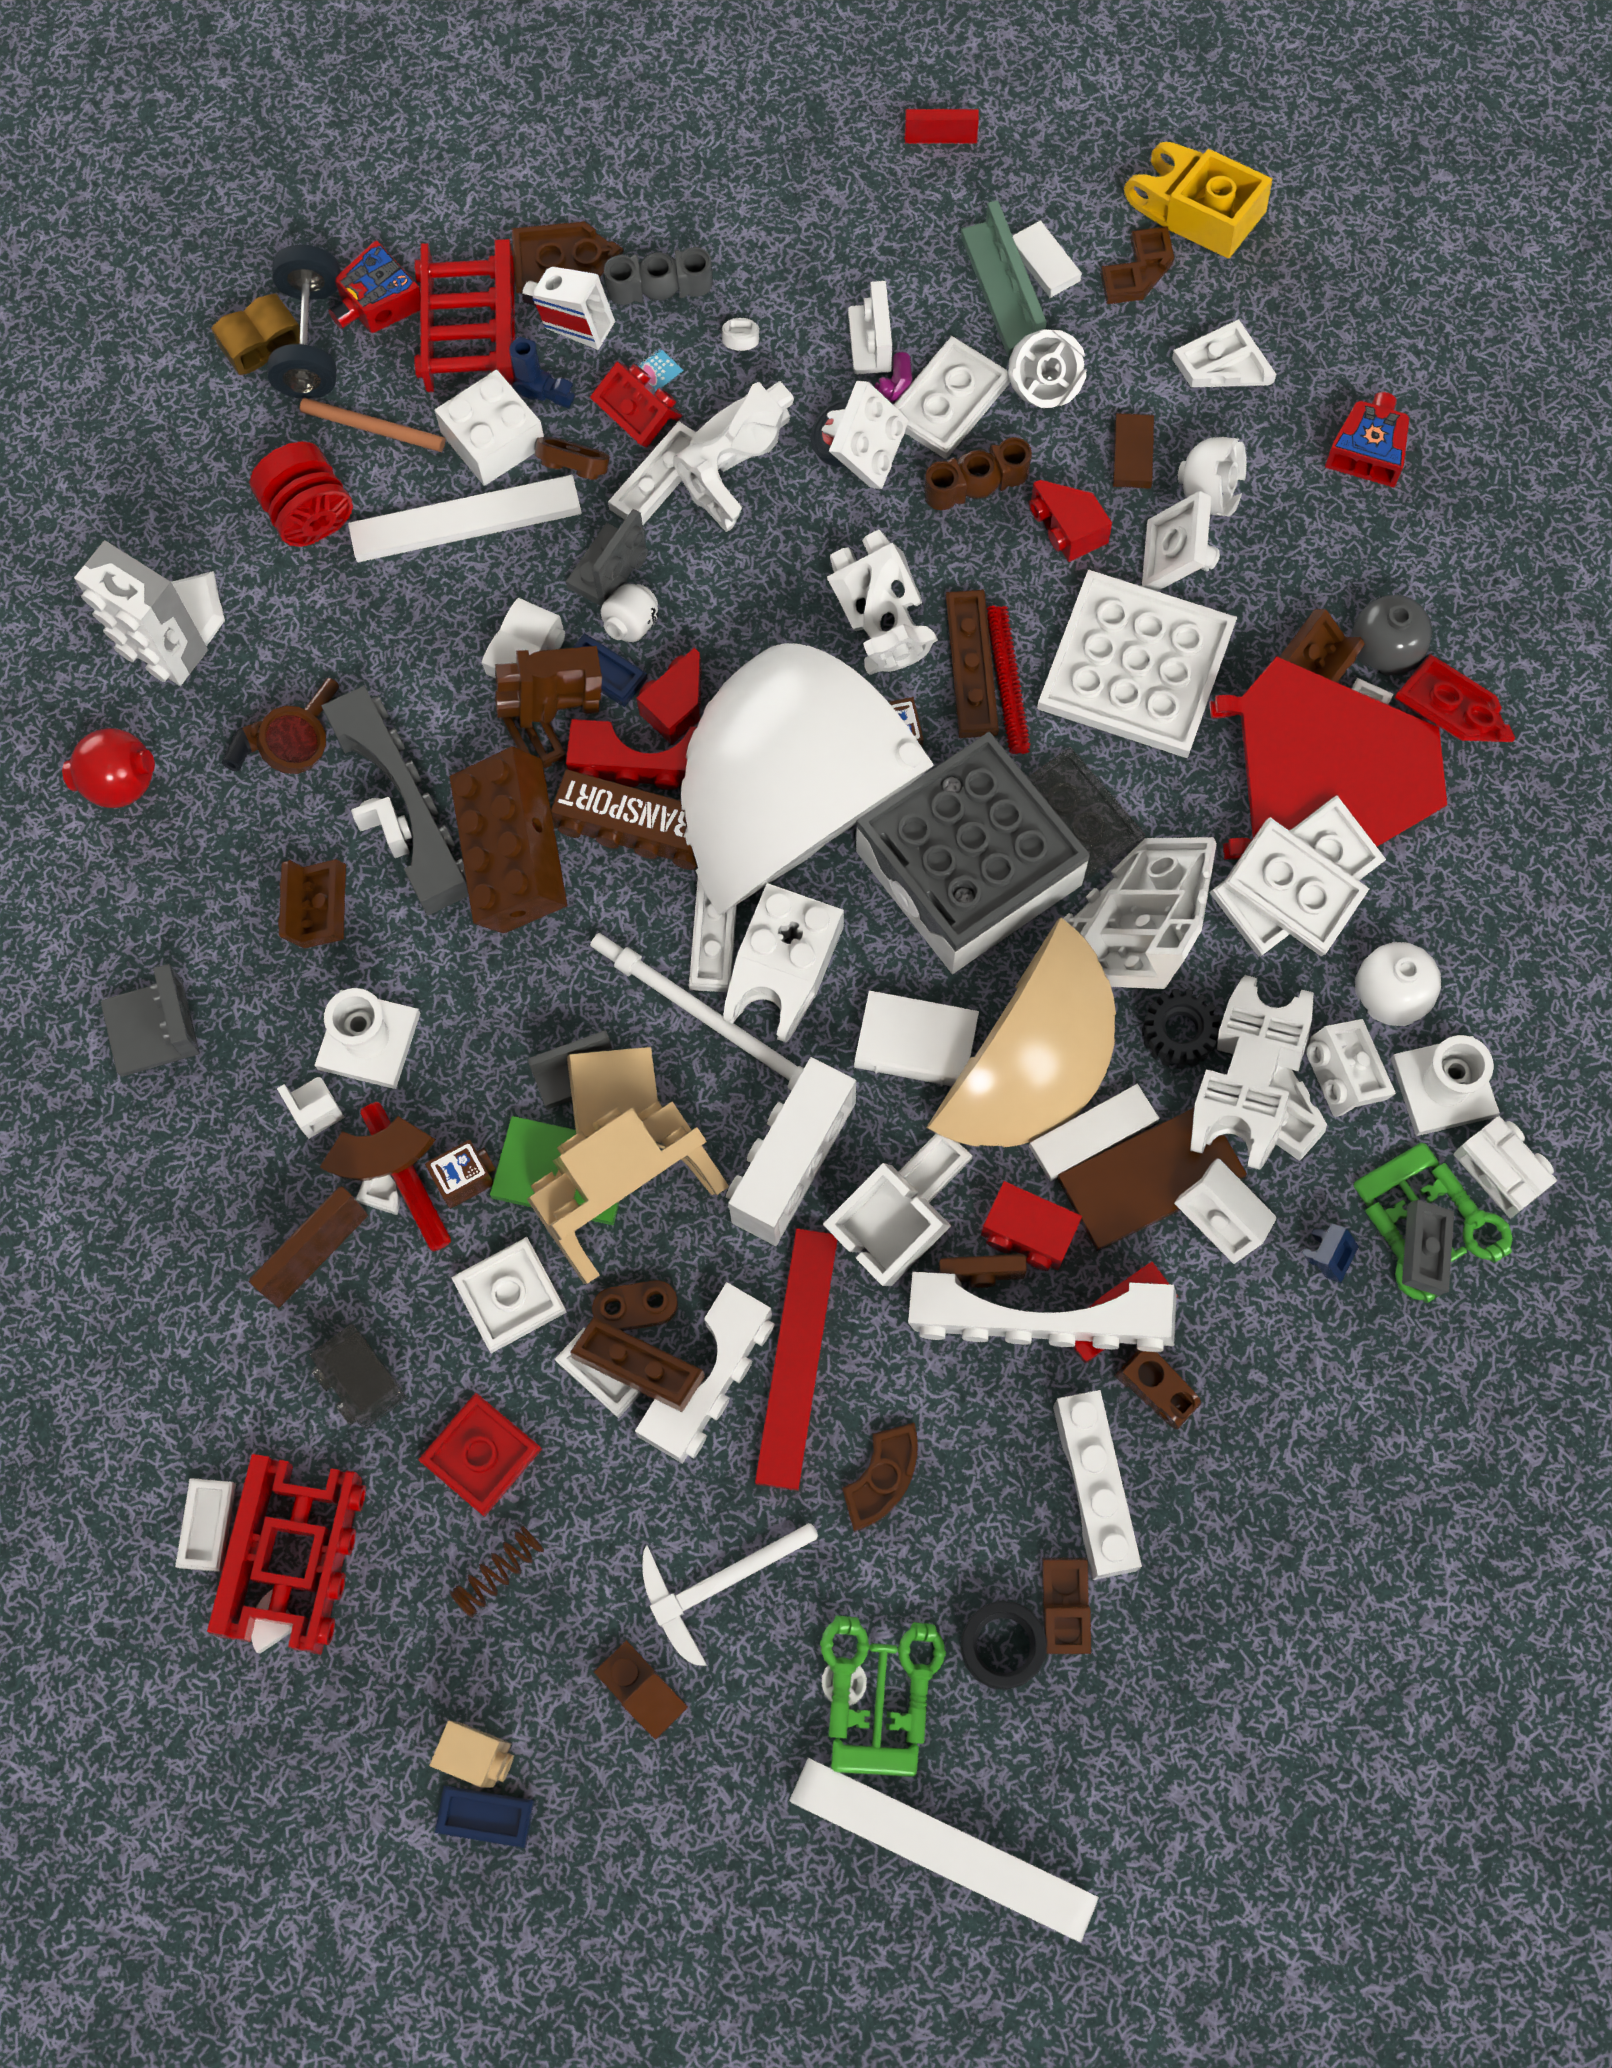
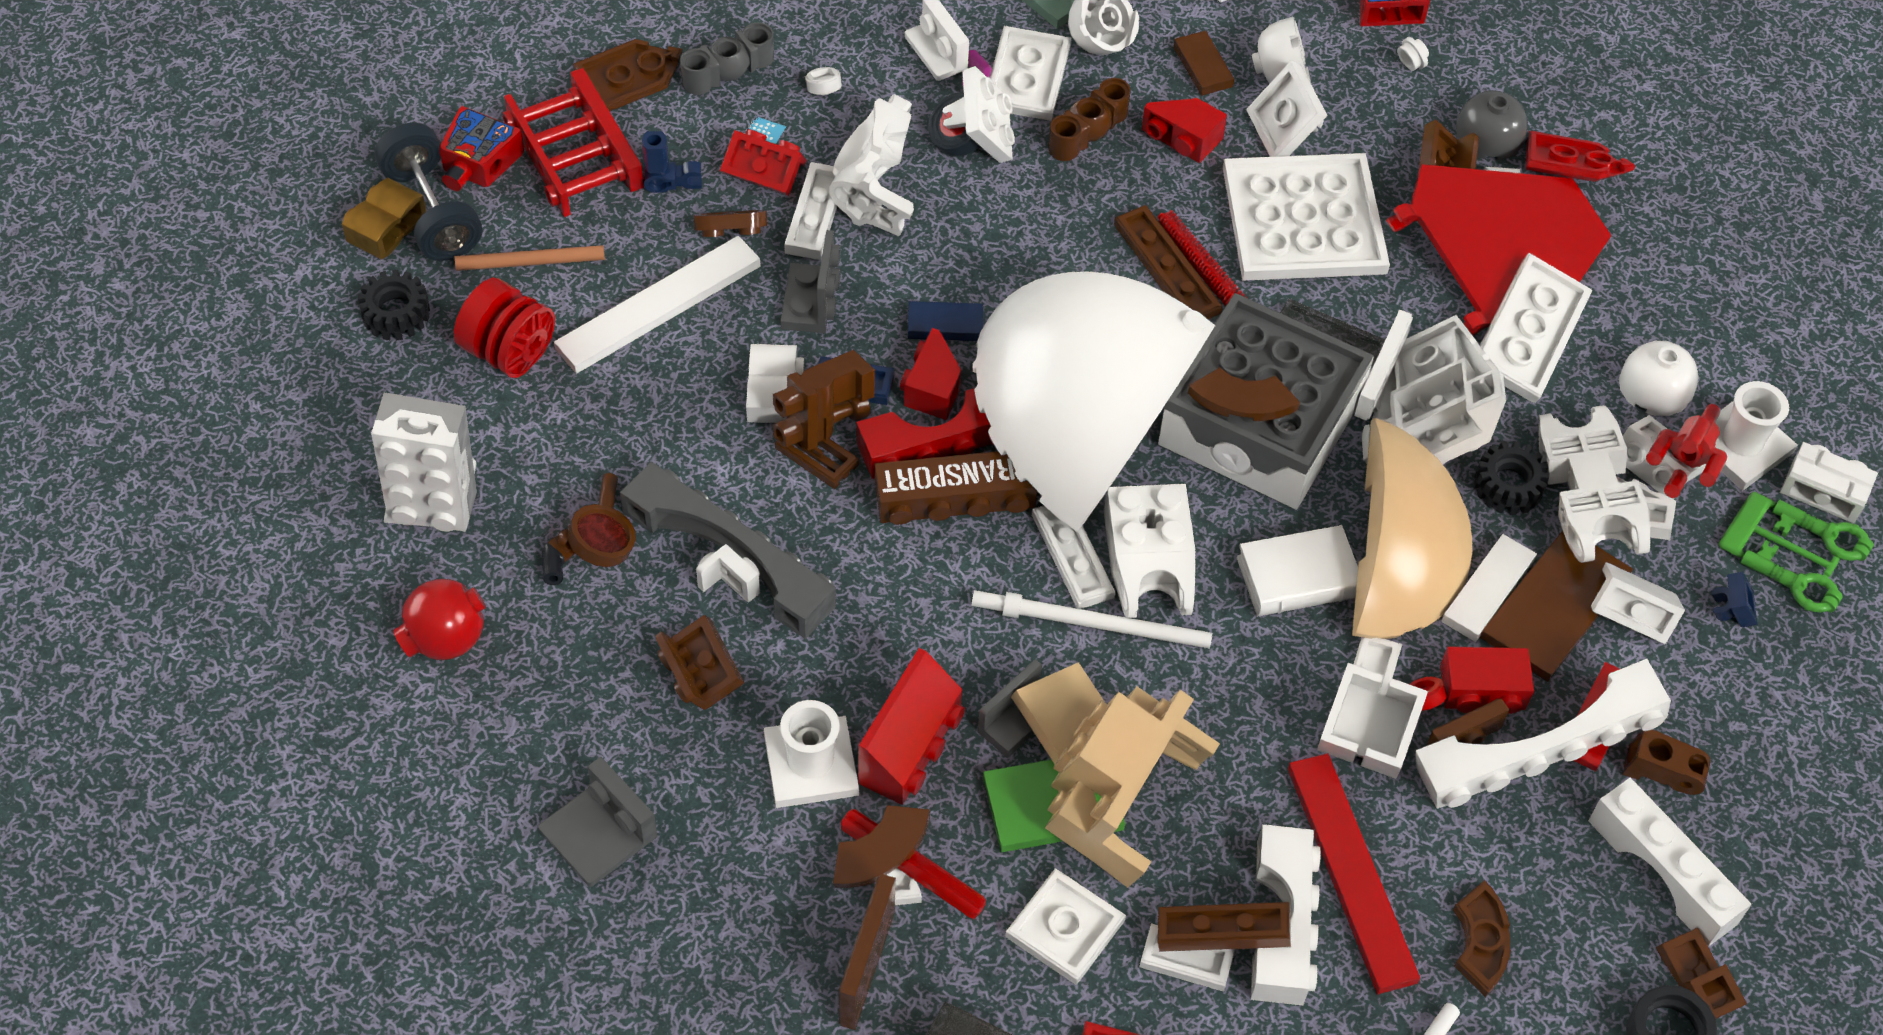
camera: 30 degrees left, 15 degrees down
white panel [277,1077,345,1139] -> none
reddish brown brick [425,1139,496,1209] -> none
white brick [434,369,544,486] -> none
reddish brown brick [449,746,568,933] -> none
white torso [522,267,615,350] -> none
reddish brown plate [592,1280,678,1331] -> none
white head [601,584,659,642] -> none
white brick [726,1057,856,1246] -> none
white hips [827,530,938,675] -> none
white tile [1222,817,1369,956] -> none
dark grey plate [1402,1199,1454,1296] -> none
none -> black tyre [358,270,430,341]
none -> red slope [858,648,965,805]
none -> dark blue tile [908,301,983,341]
none -> reddish brown tile [1188,367,1300,421]
none -> white tile [1354,310,1413,421]
none -> white plate [1397,37,1429,71]
none -> red tile [1409,677,1447,711]
none -> red plant [1646,404,1727,498]

